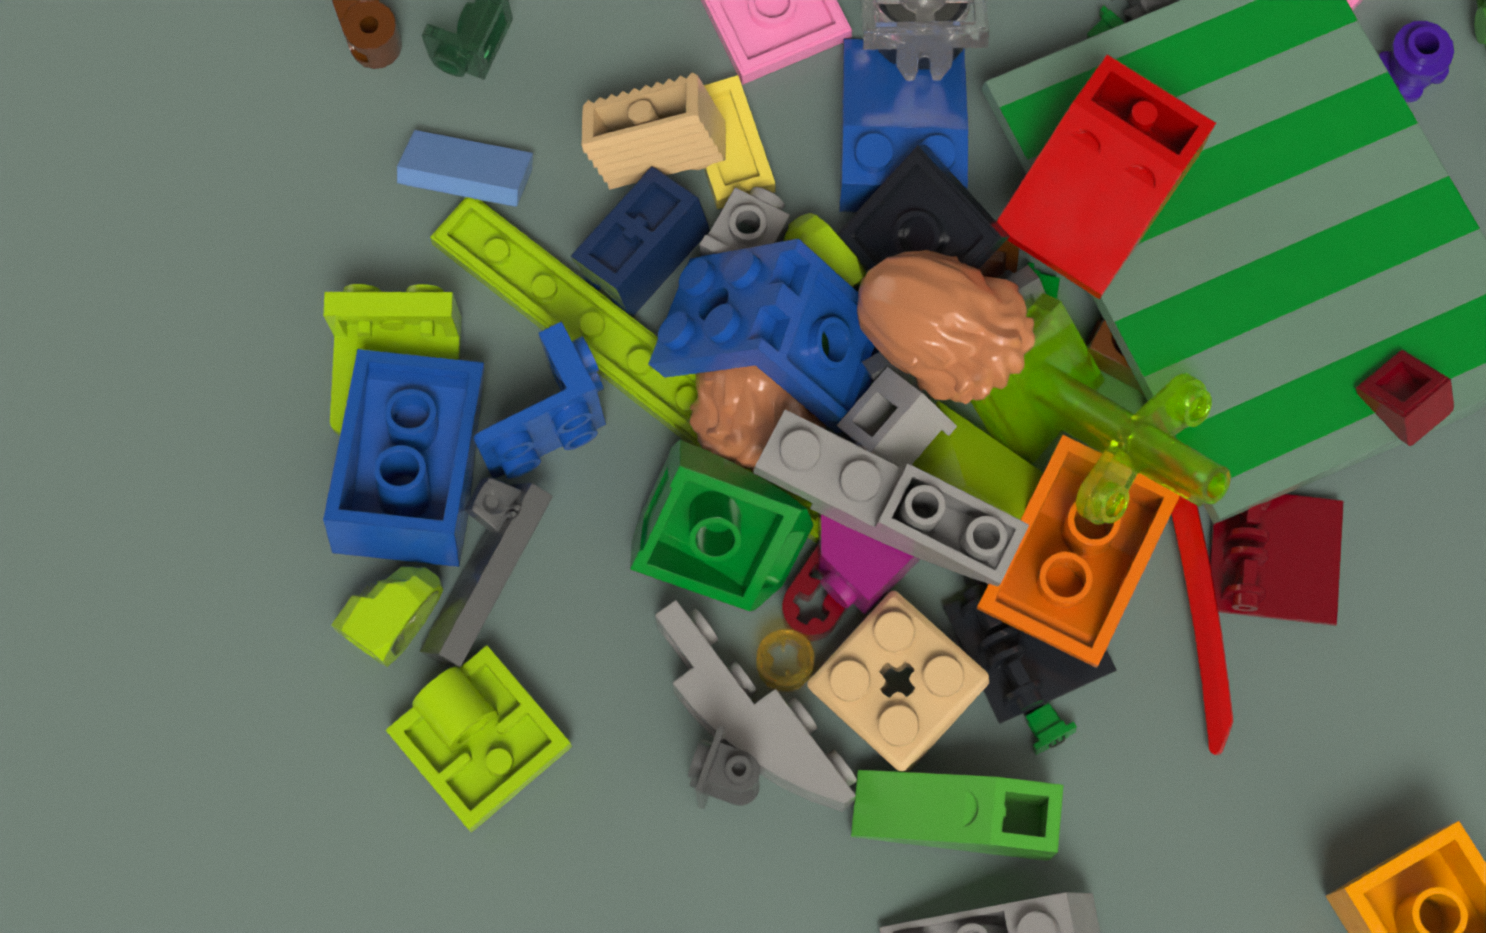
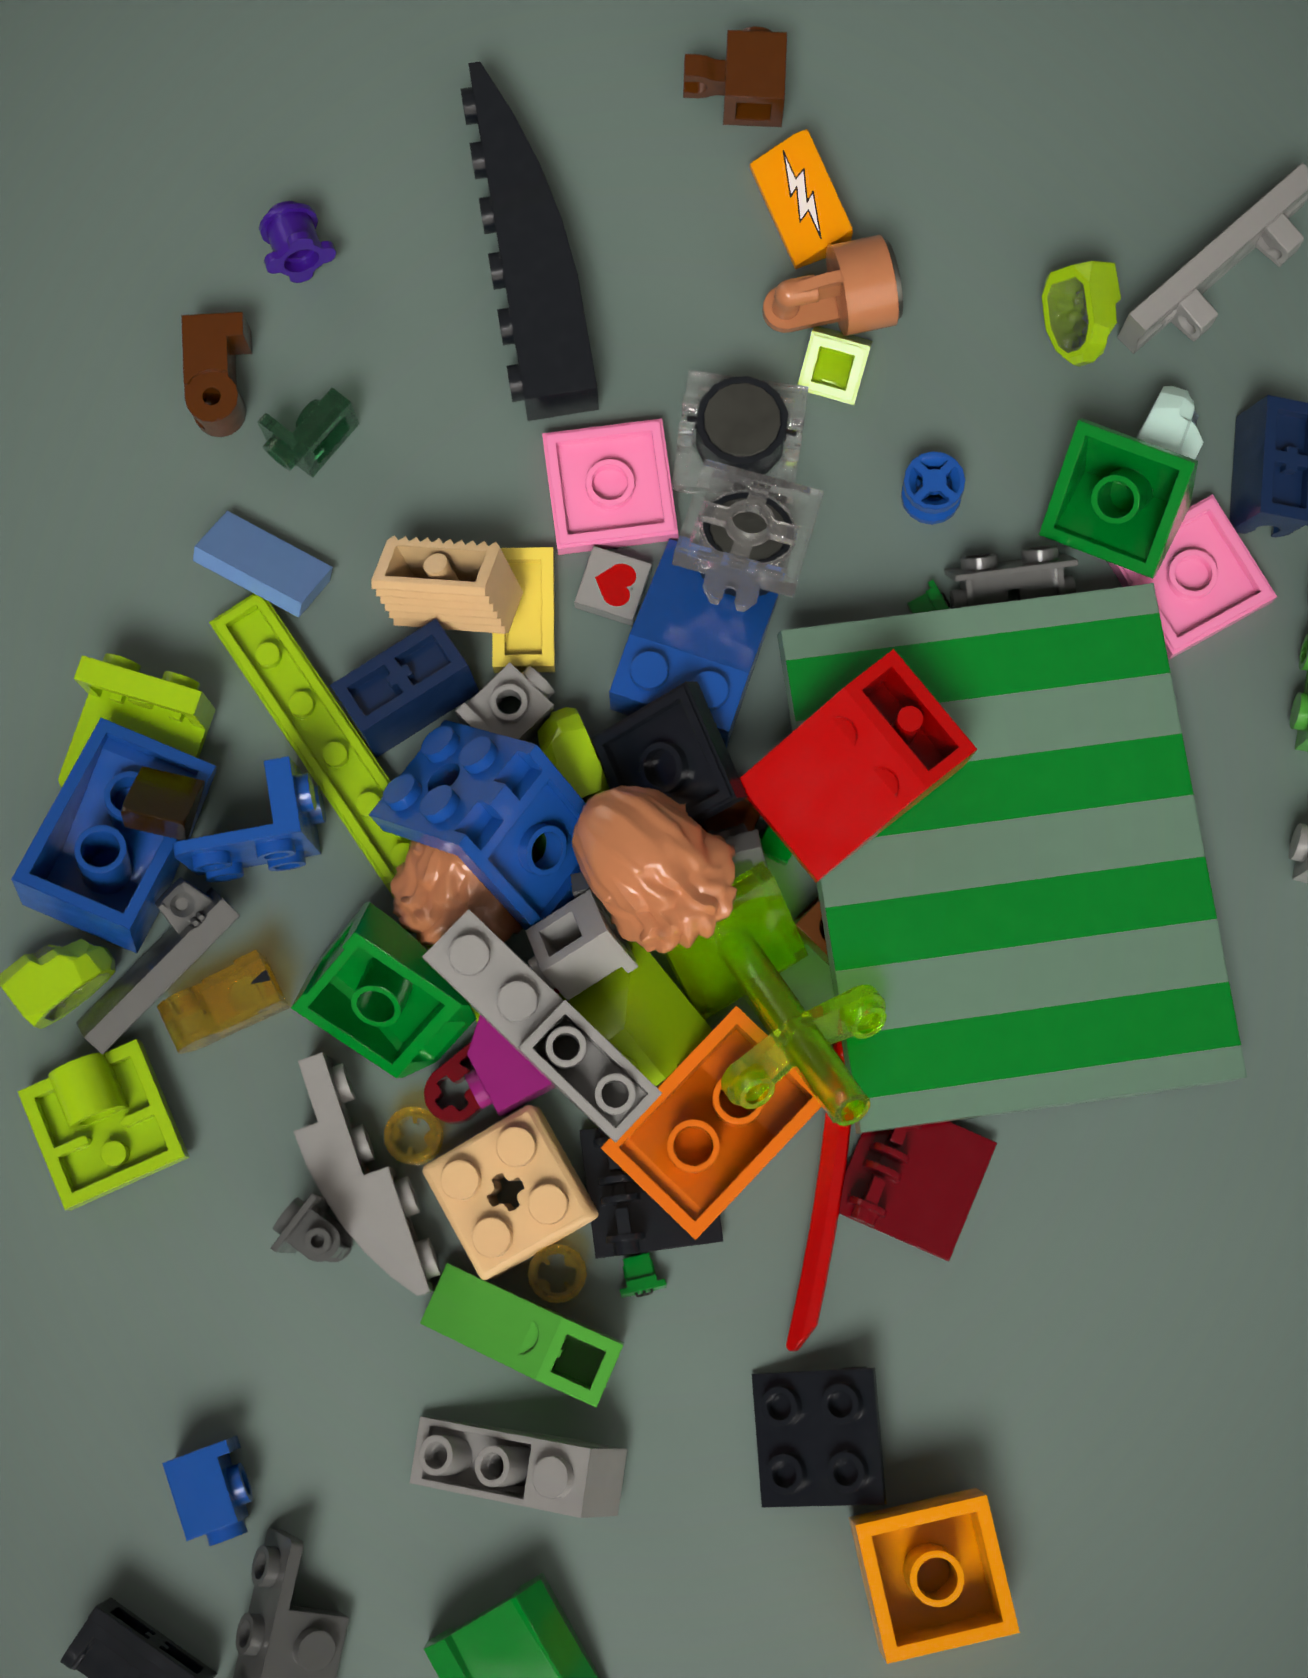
camera: 15 degrees right, 5 degrees up
dark red slope [1356,349,1454,446] -> none
dark purple brick [1379,21,1454,102] -> none
none -> dark brown slope [121,766,205,840]
none -> clear yellow leg [157,950,290,1054]
none -> clear yellow bush [528,1244,587,1303]
none -> light grey tile [574,546,652,626]
none -> black hinge [752,1366,887,1508]

